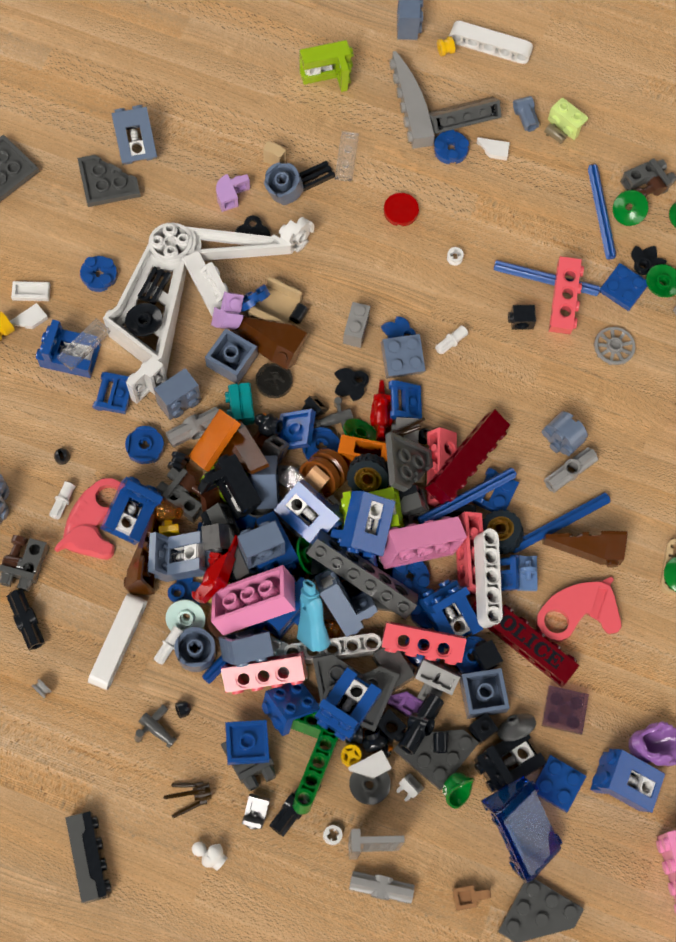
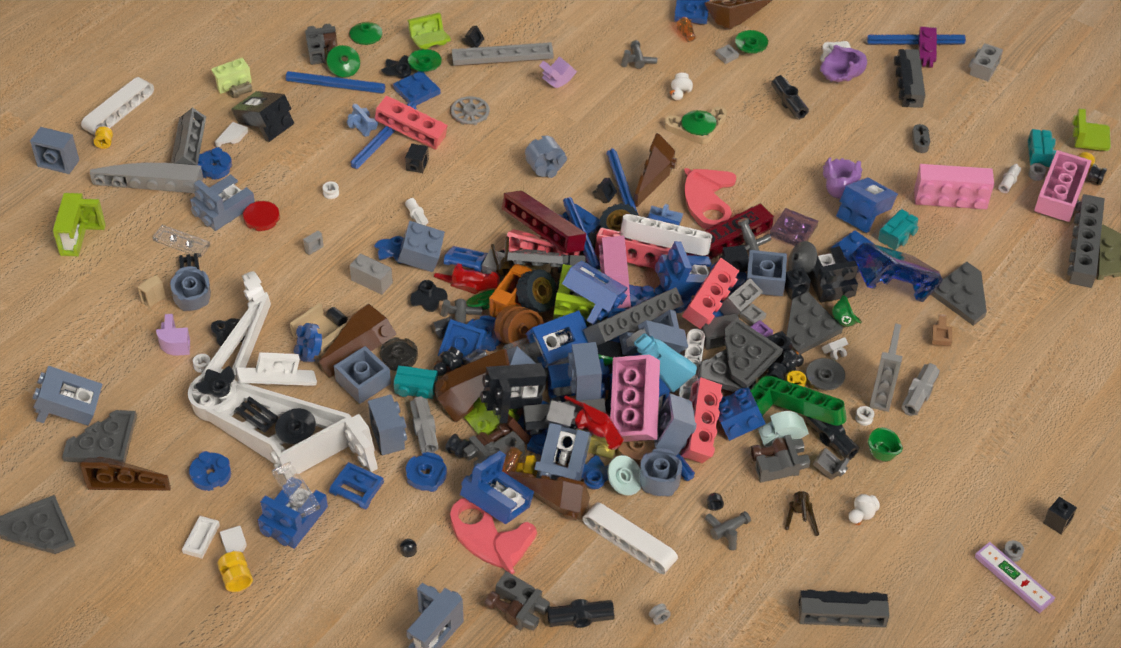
camera: 70 degrees left, 20 degrees down
white axle [49,481,76,520] -> none
white axle [154,626,183,665] -> none
orange tile [189,409,241,472] -> none
lavender brick [211,292,244,330] -> none
blue plate [225,720,269,765] -> none
light nougat tile [304,465,330,492] -> none
blue brick [315,667,382,741] -> none
white tile [348,750,392,779] -> none
black piece [398,693,444,755] -> none
black hinge [433,732,448,753] -> none
sand blue piece [513,96,539,132] -> none
light grey piece [544,447,599,493] -> none
none -> reddish brown wedge [80,457,171,491]
none -> sand blue brick [190,174,255,231]
none -> white bush [193,354,211,373]
none -> black plate [196,366,235,398]
none -> black brick [232,91,295,142]
none -> light grey tile [303,231,324,255]
none -> medium blue hips [347,104,378,137]
none -> black tile [592,178,617,203]
none -> dark grey piece [738,218,772,252]
none -> light aqua brick [758,411,809,447]
none -> green helmet [868,427,903,462]
none -> teal brick [878,209,919,250]

